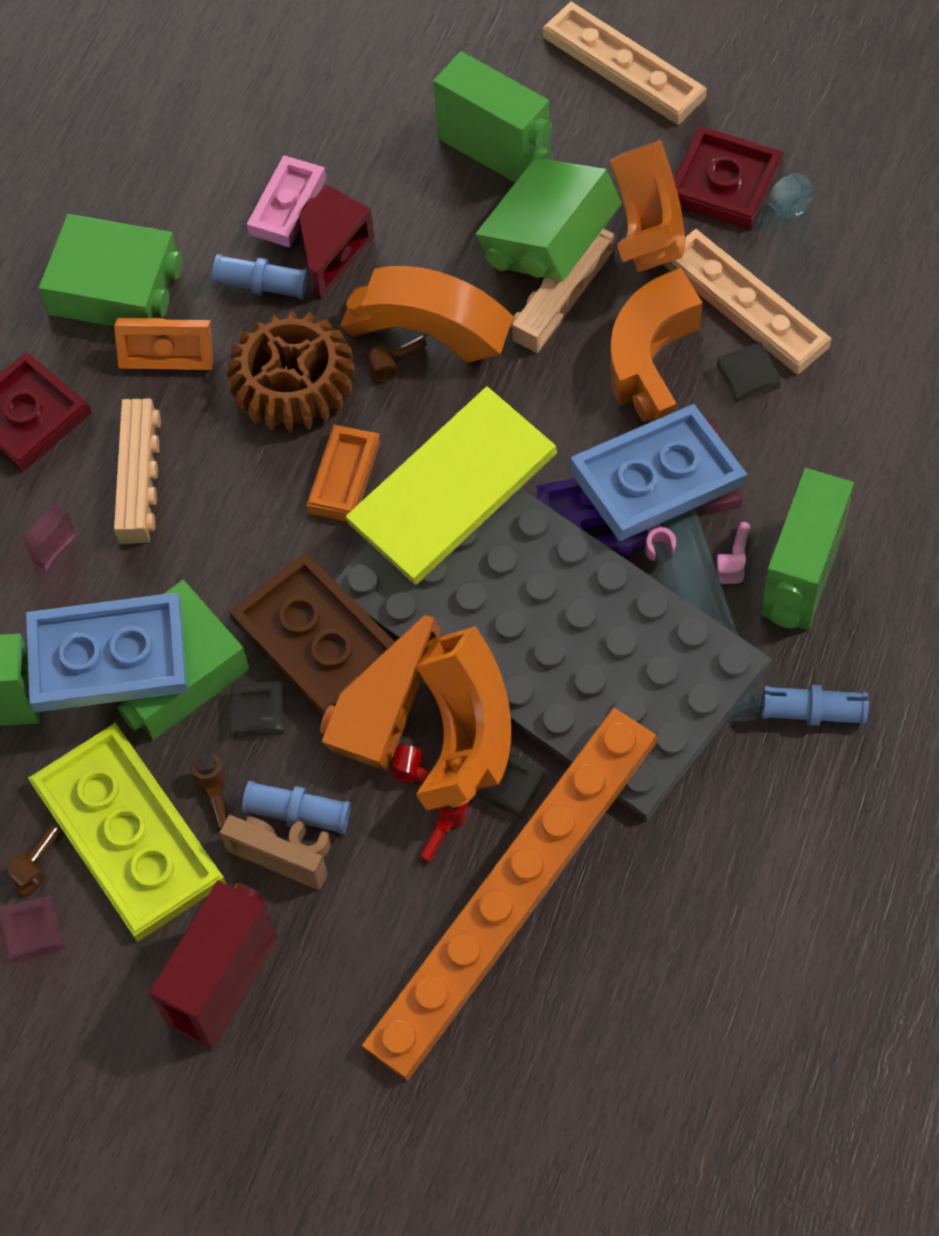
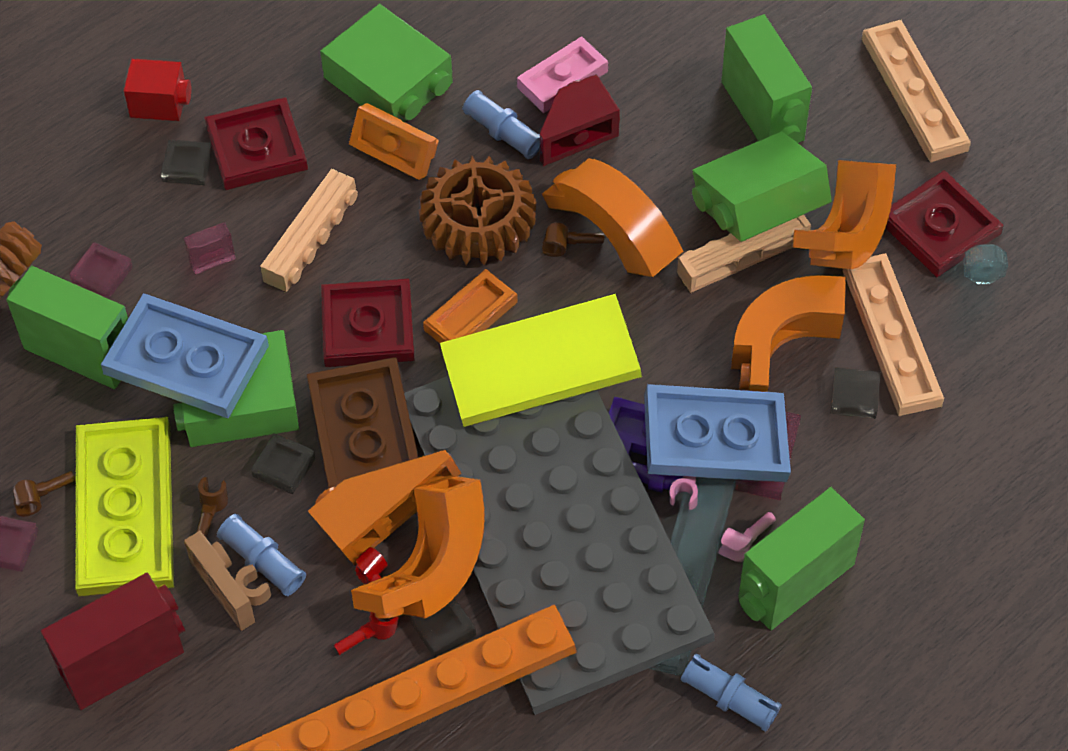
camera: 25 degrees right, 5 degrees down
none -> dark red tile [321,278,415,367]

